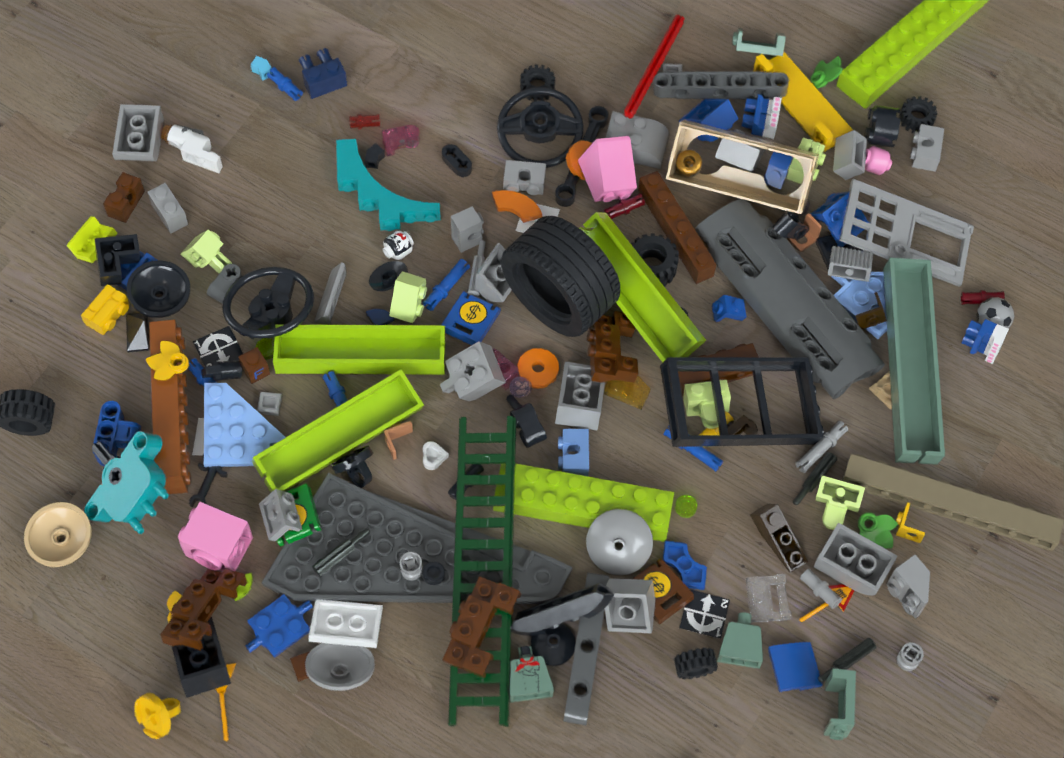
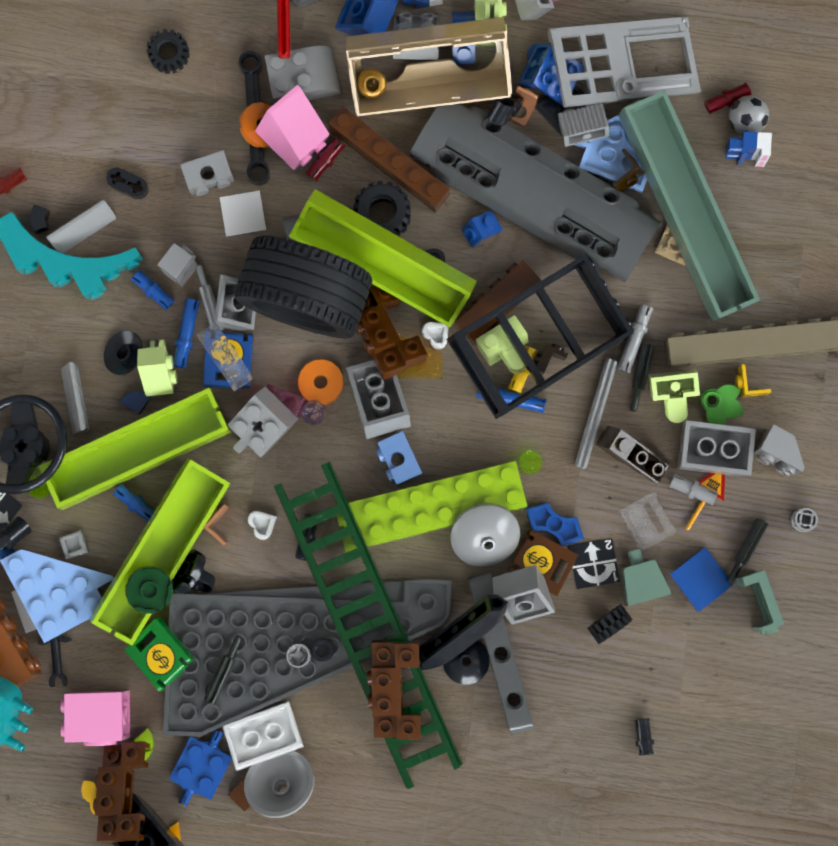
camera: 20 degrees left, 20 degrees up
reddish brown brick [239,347,270,384] -> none
light grey bracket [259,489,302,541] -> none
clear pink leg [382,125,420,157] -> none
white head [382,230,414,261] -> none
orange tile [492,190,542,223] -> none
black piece [497,87,584,168] -> none
black beam [506,395,547,448] -> none
sand green torso [510,646,554,703] -> none
none -> light grey slope [47,200,116,253]
none -> dark green tile [125,566,173,614]
none -> blue pin [131,270,175,311]
none -> clear slope [196,323,253,391]
none -> white tile [422,322,448,350]
none -> light grey axle [574,358,617,469]

